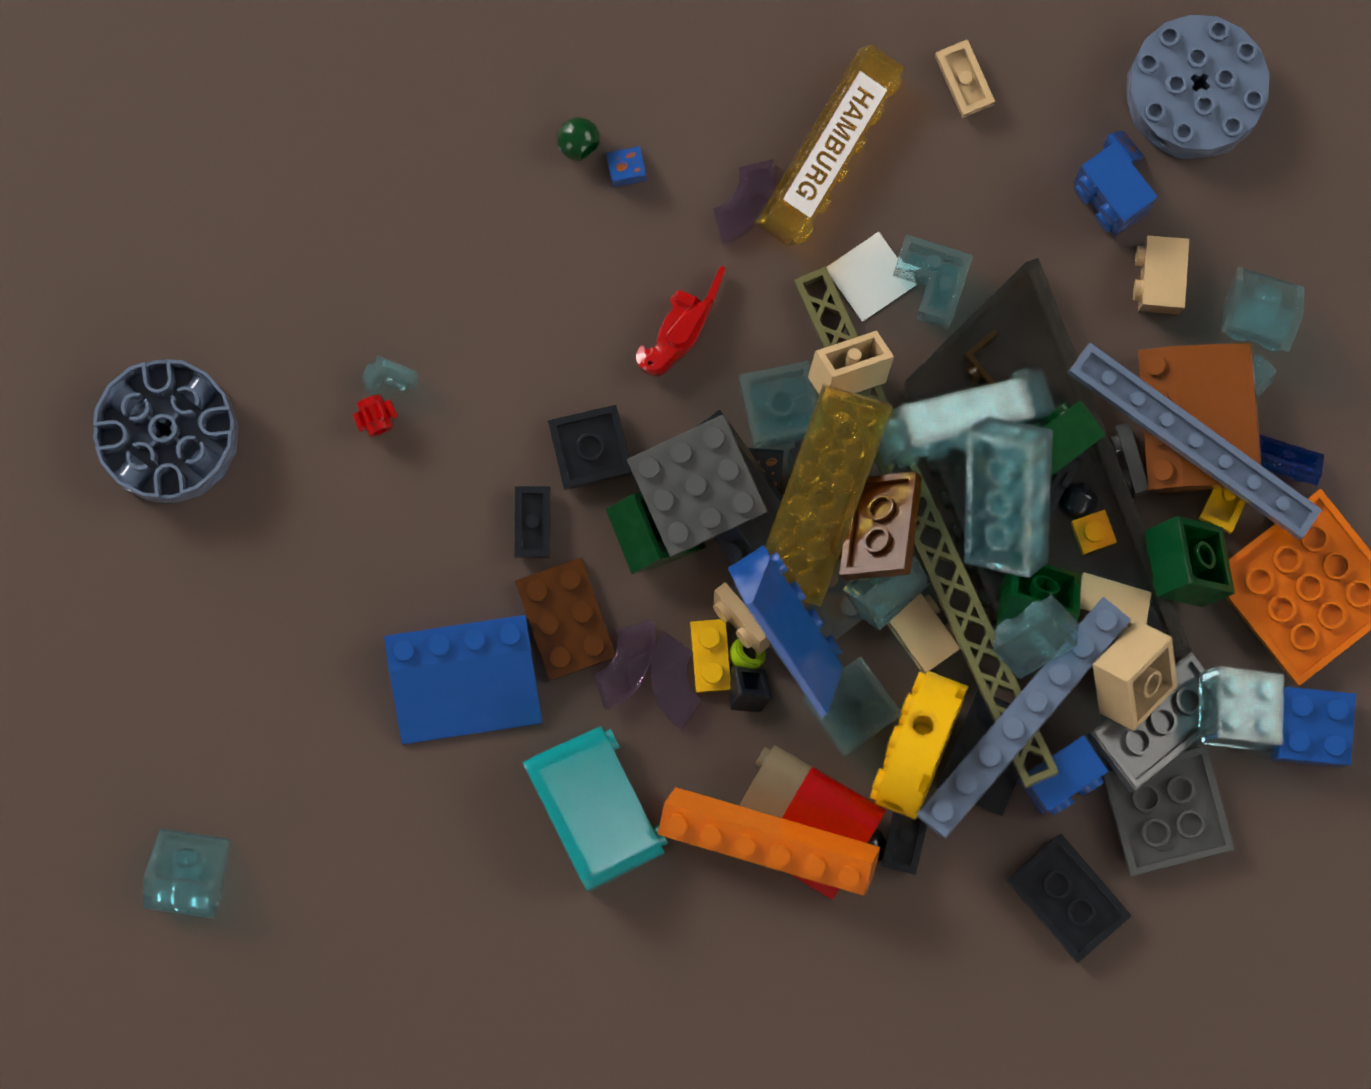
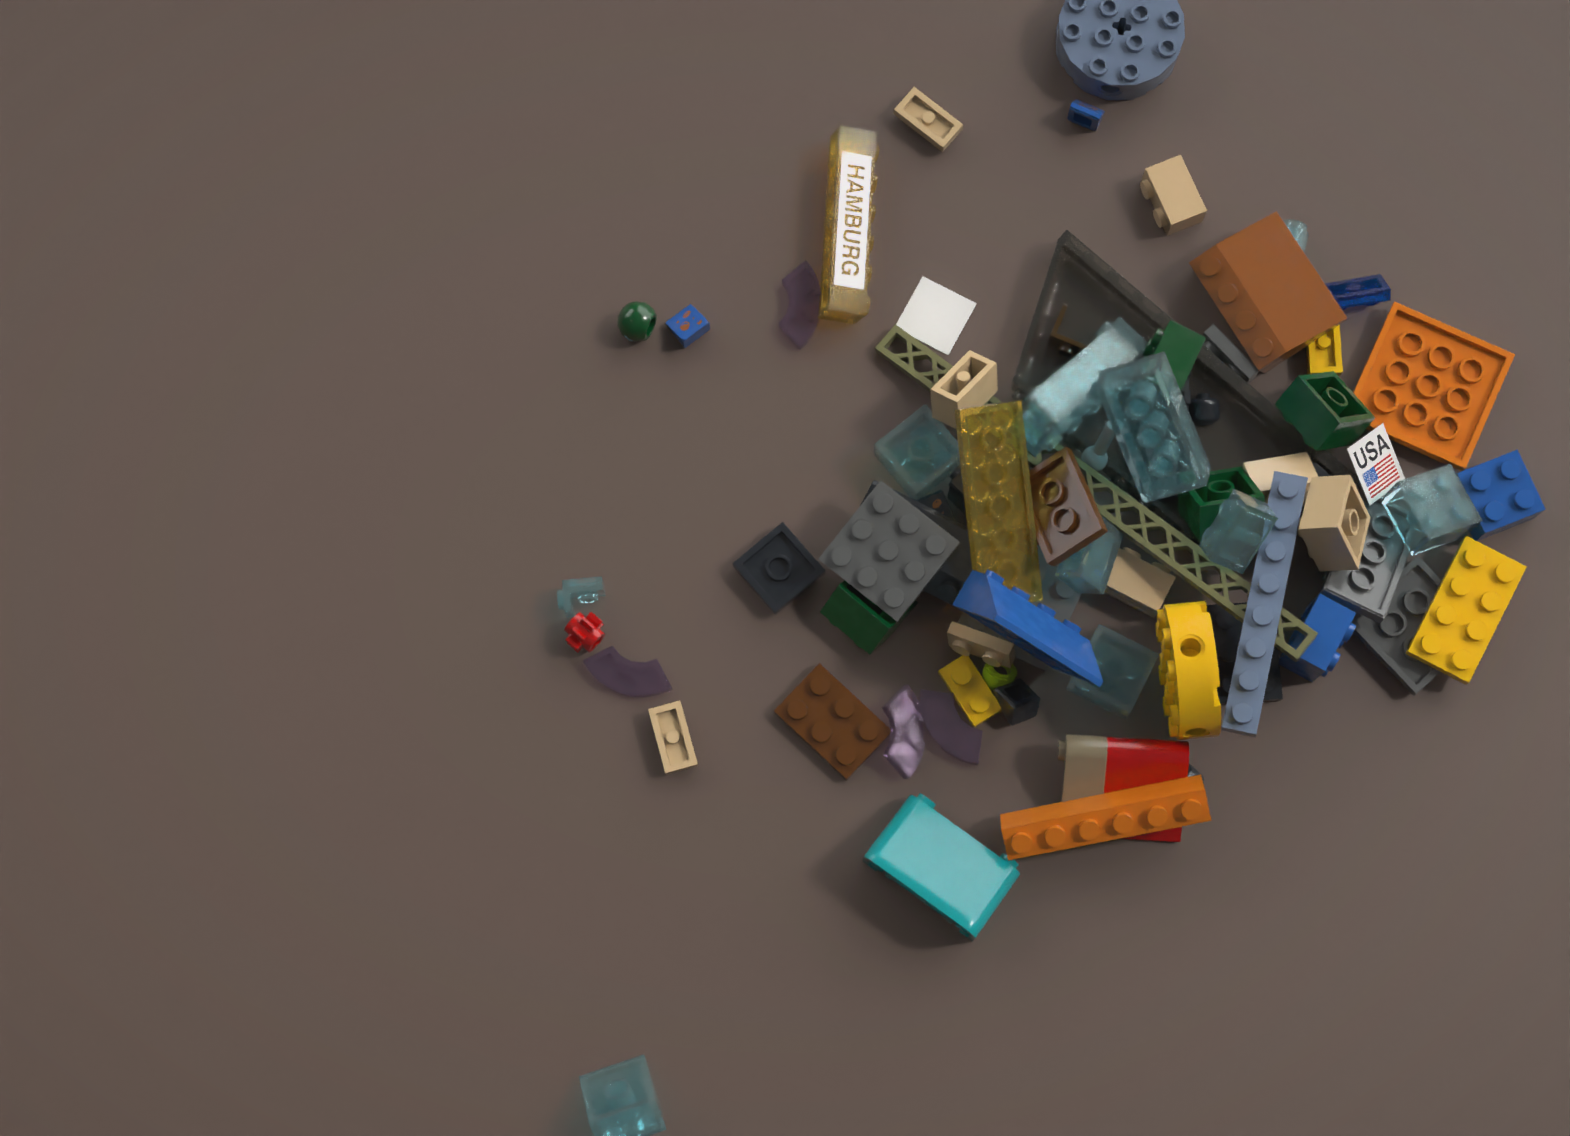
camera: 25 degrees left, 5 degrees down
sand blue brick [93,359,239,504] -> none
blue slope [384,615,543,745] -> none
black plate [514,486,551,558] -> none
red animal [636,266,726,377] -> none
black plate [880,803,927,875] -> none
clear light blue brick [893,234,973,329] -> none
black plate [1006,834,1132,963] -> none
sand blue plate [1067,343,1322,540] -> none
light orange plate [1070,509,1117,556] -> none
blue brick [1074,142,1158,237] -> none
clear light blue brick [1221,266,1305,352] -> none
none -> clear purple tile [583,646,673,697]
none -> tan plate [648,700,698,775]
none -> light grey bar [1081,420,1119,471]
none -> sticker [1347,423,1405,506]
none -> yellow plate [1405,536,1527,685]

